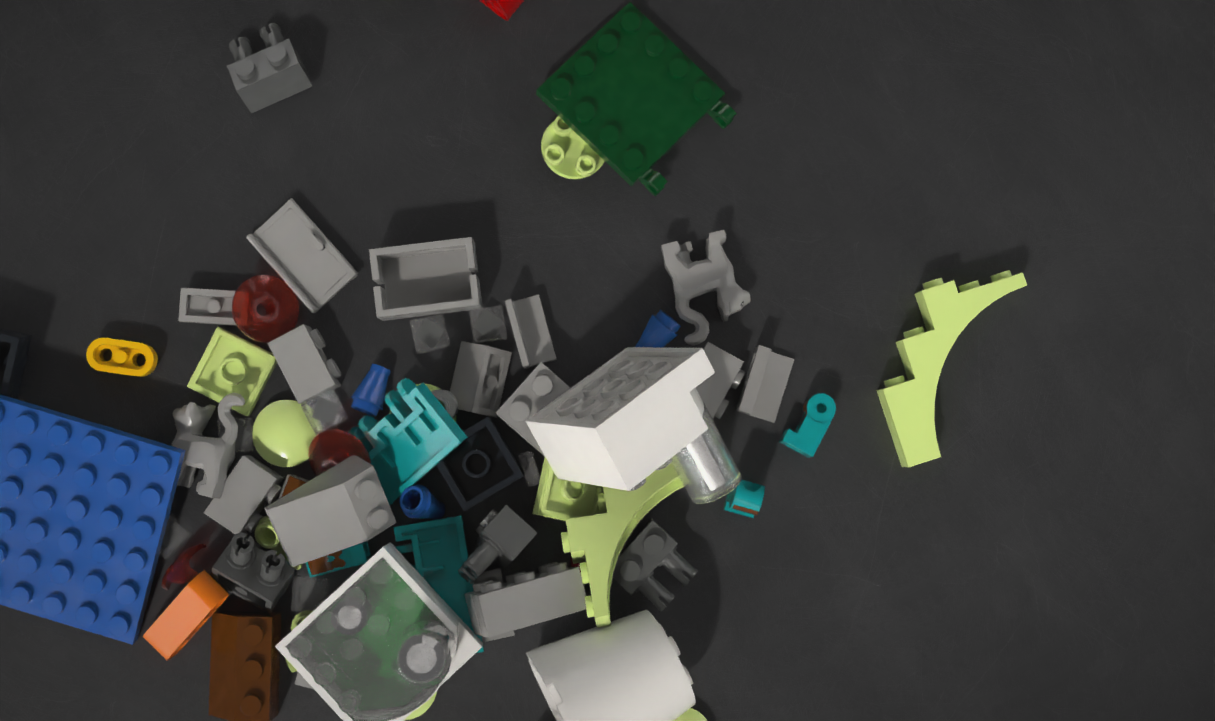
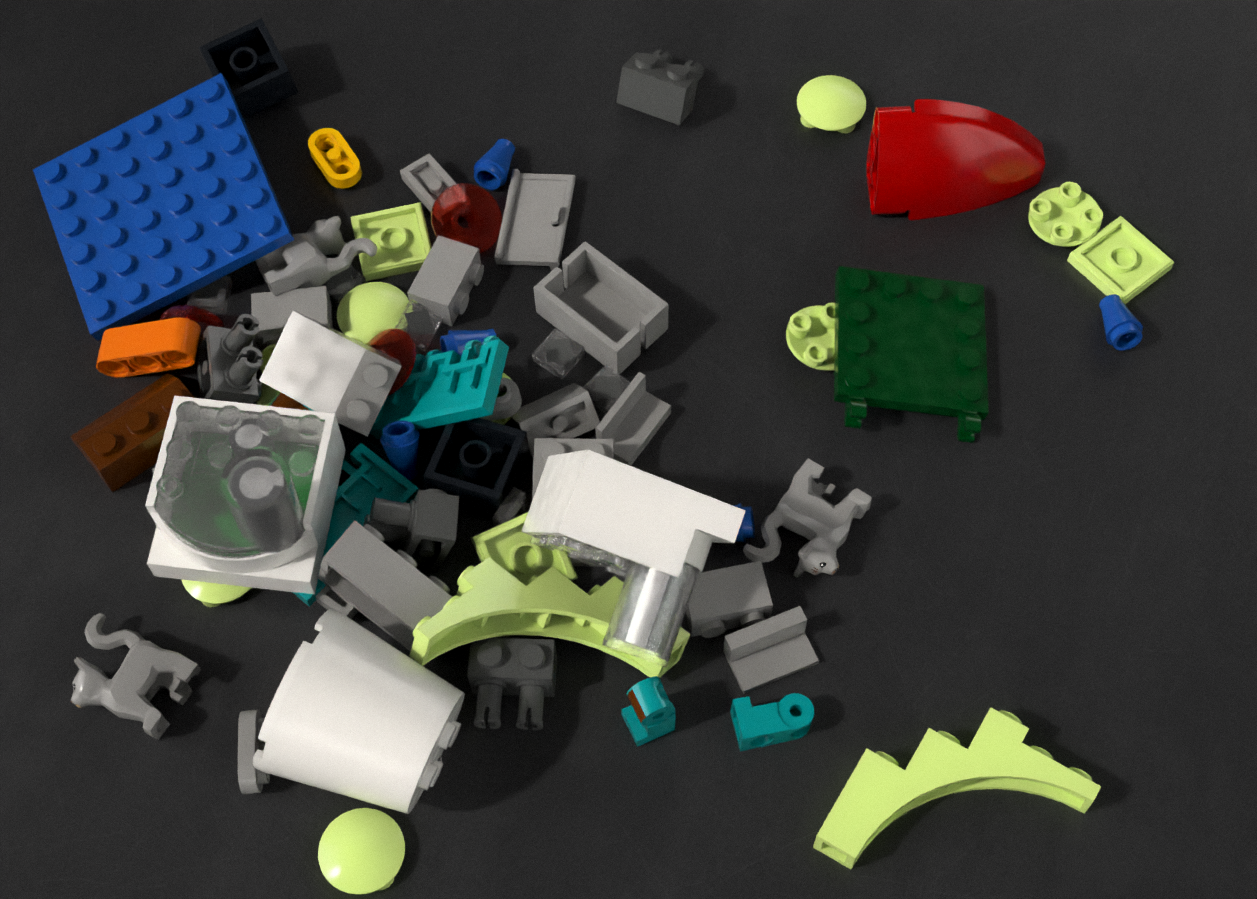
camera: 55 degrees right, 25 degrees down
none -> blue cone [474,139,515,190]

